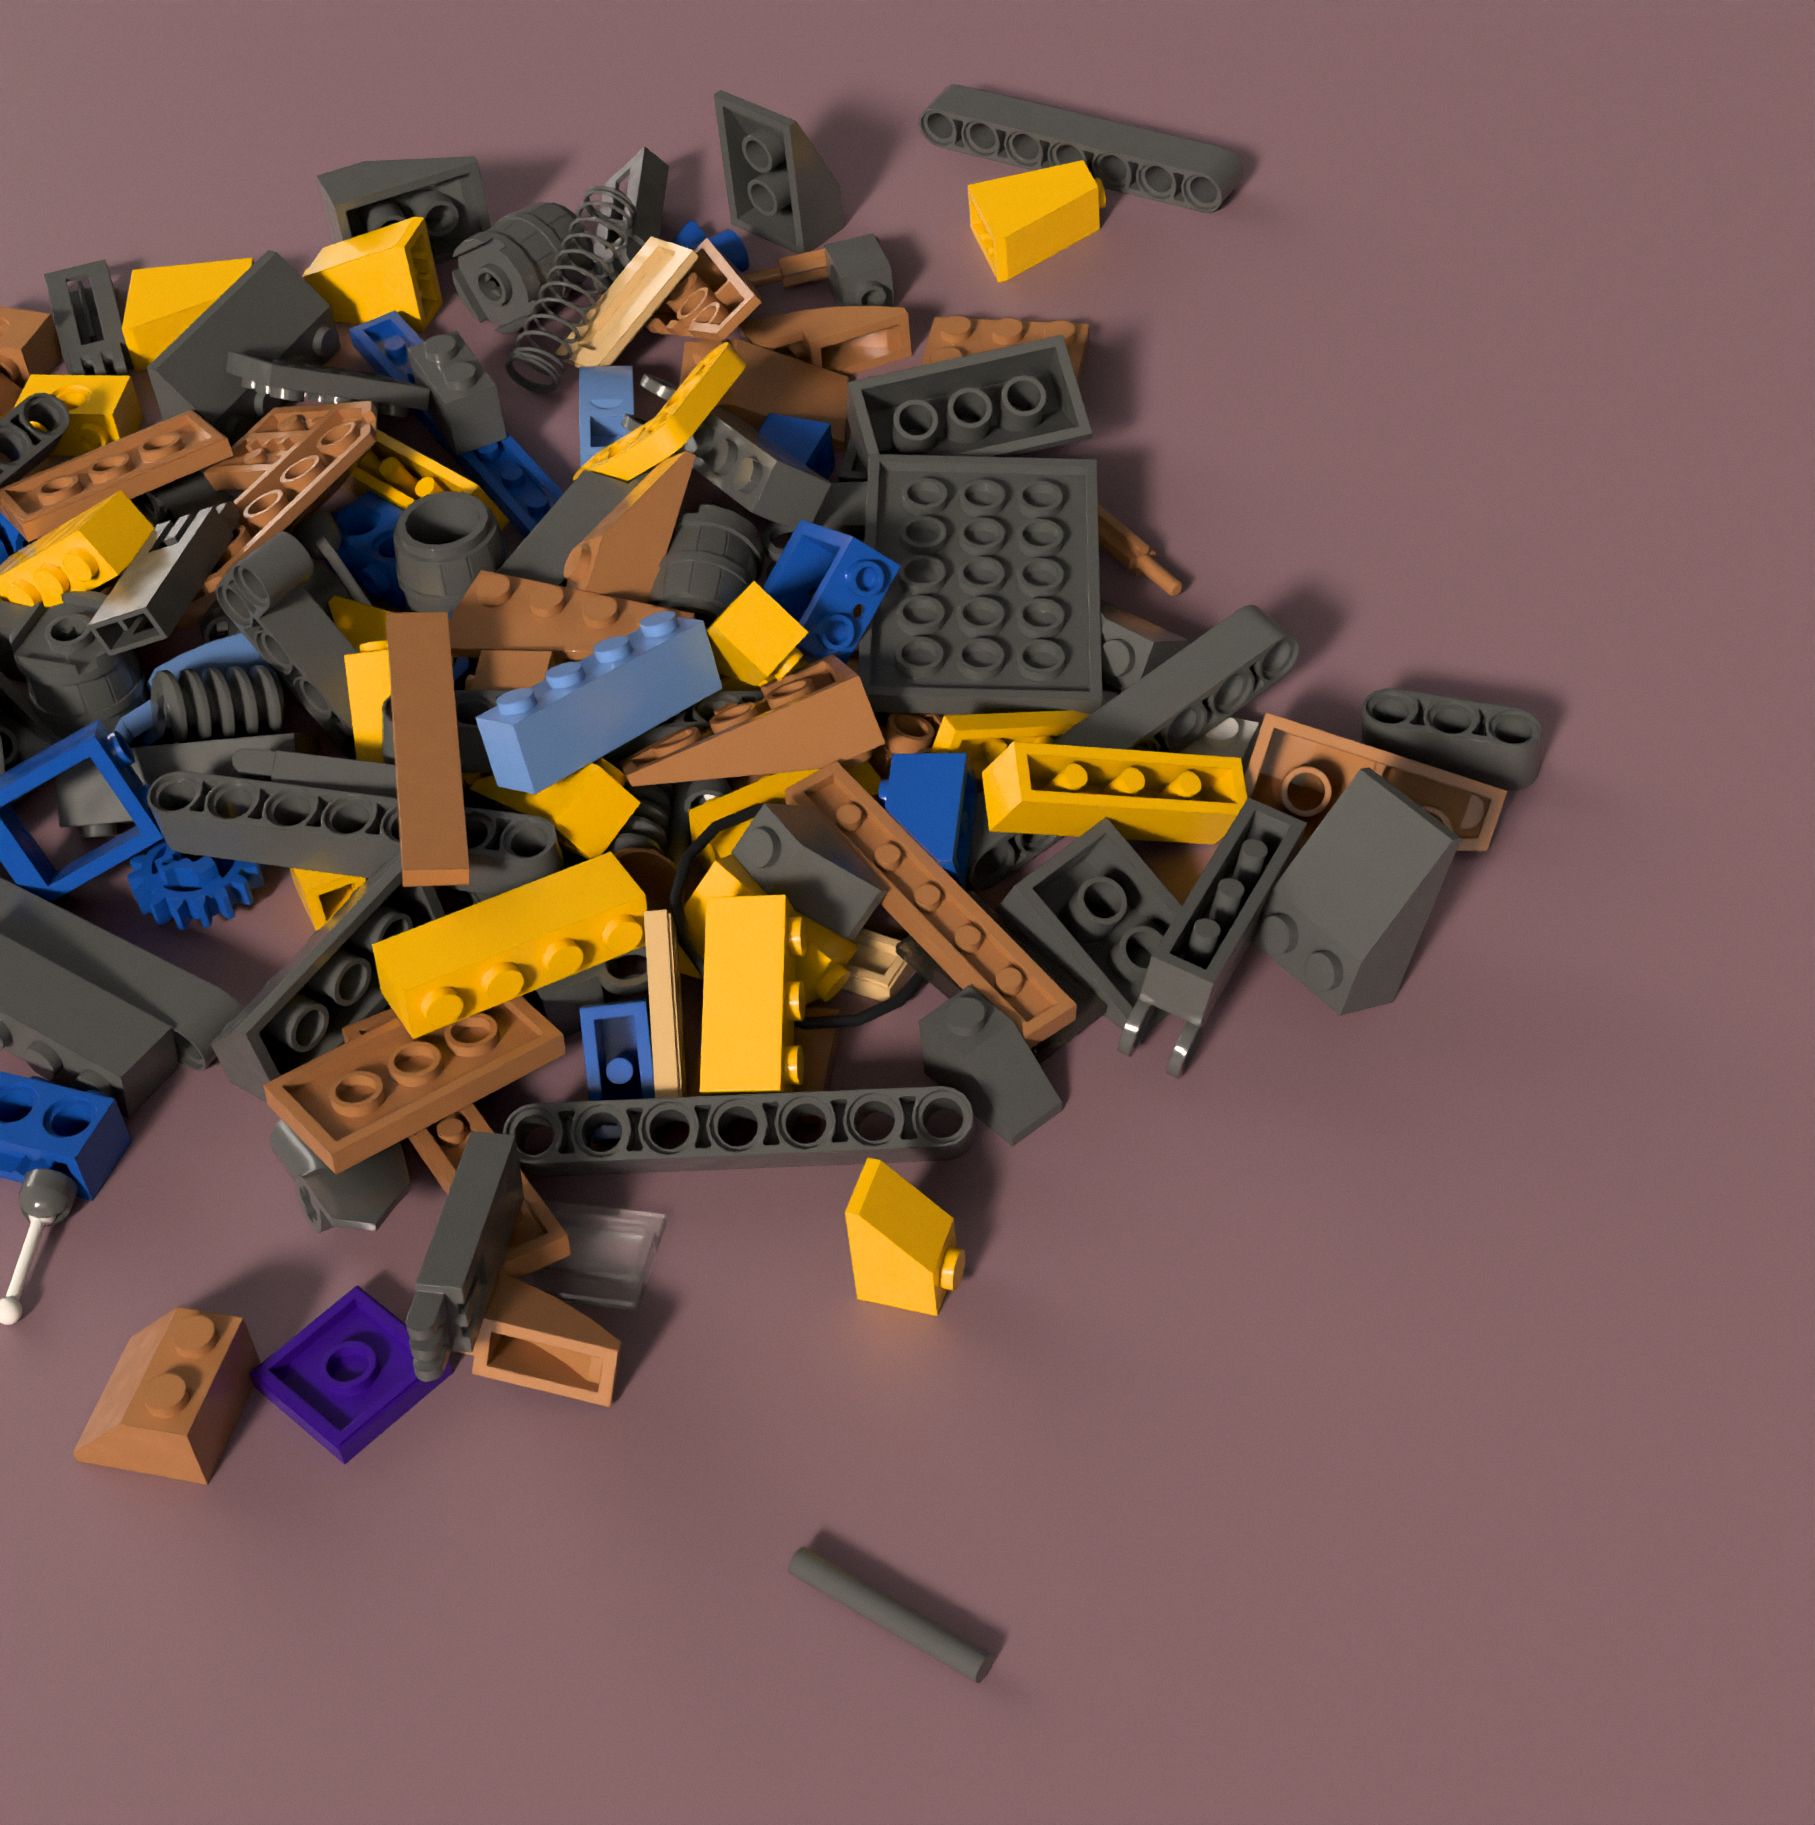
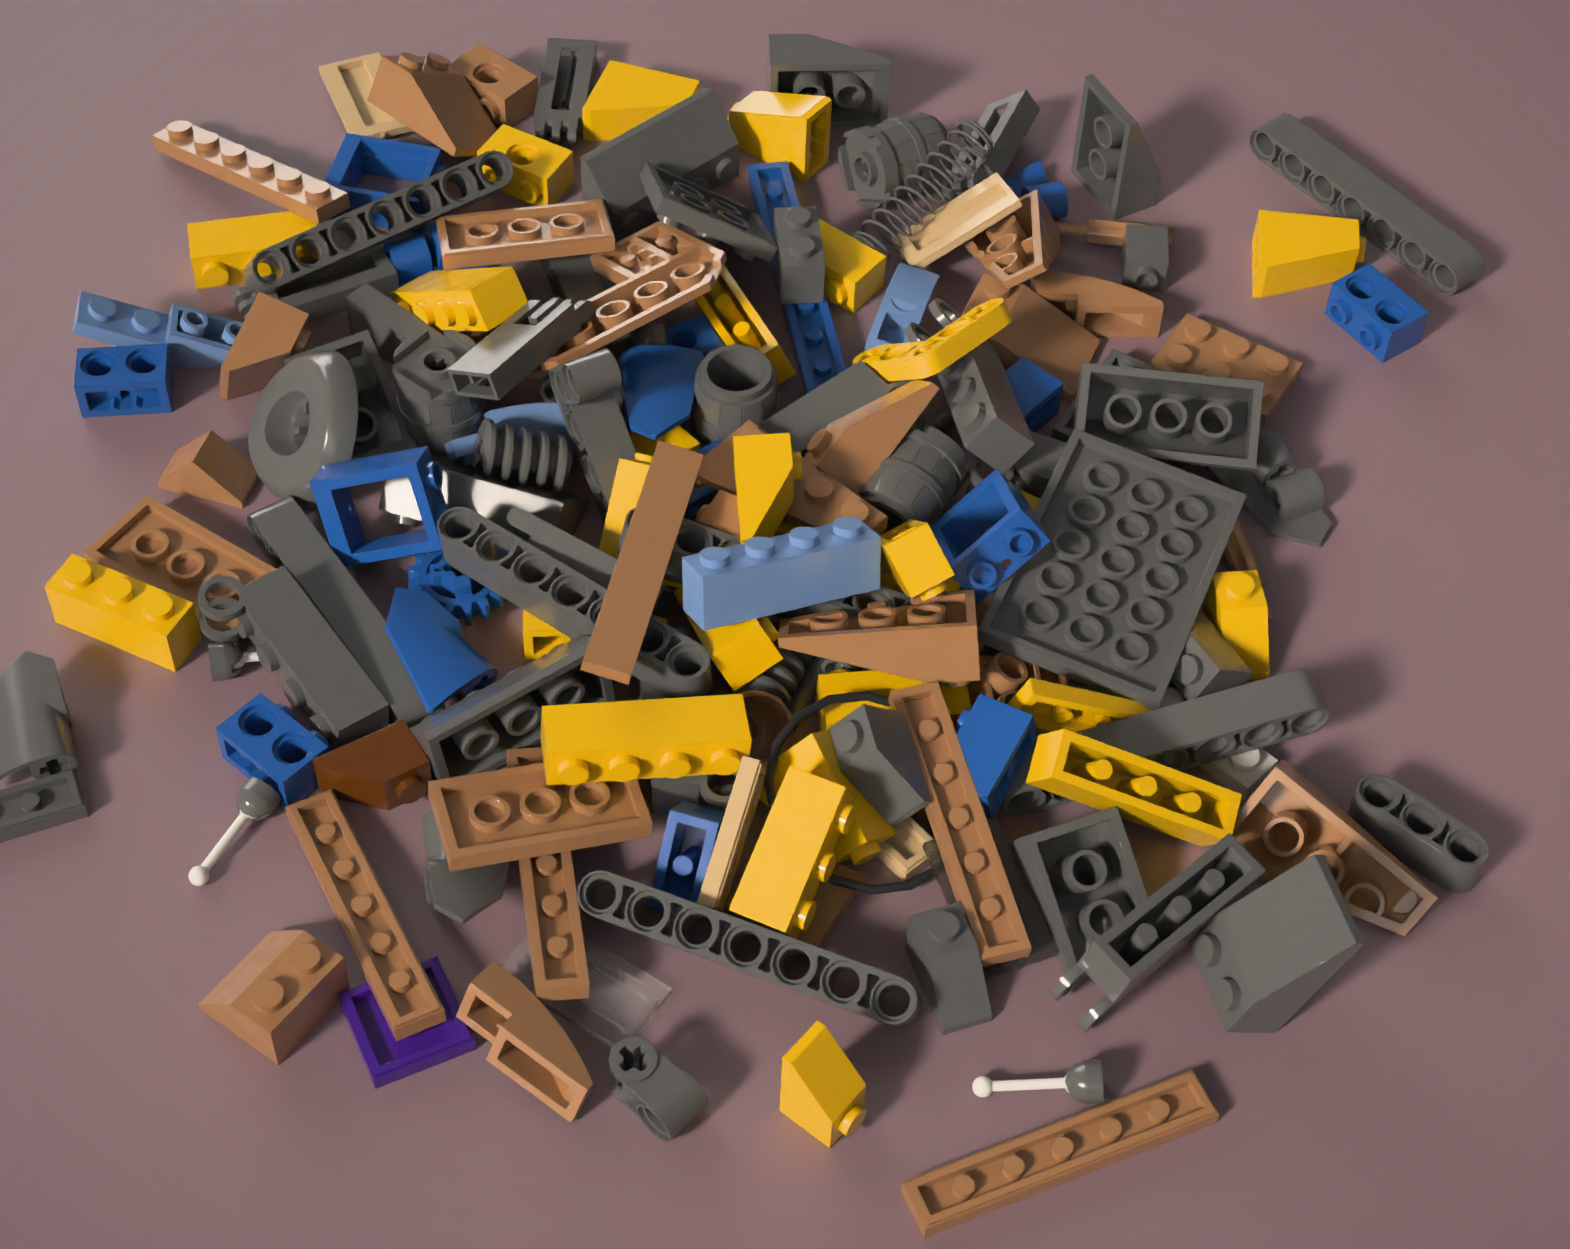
camera: 15 degrees right, 5 degrees up
dark grey hinge [406,1131,524,1382] -> none
none -> medium nougat tile [285,789,446,1041]
none -> reddish brown slope [312,720,432,811]
none -> blue panel [385,587,498,714]
none -> dark grey piece [609,1036,709,1142]
none -> blue panel [618,344,704,441]
none -> yellow slope [733,433,802,544]
none -> yellow slope [819,219,886,314]
none -> medium nougat tile [901,1070,1219,1238]
none -> hinge [972,1060,1104,1104]
none -> yellow slope [1202,570,1270,680]
none -> dark grey panel [1205,431,1332,548]
none -> blue brick [1325,263,1429,363]

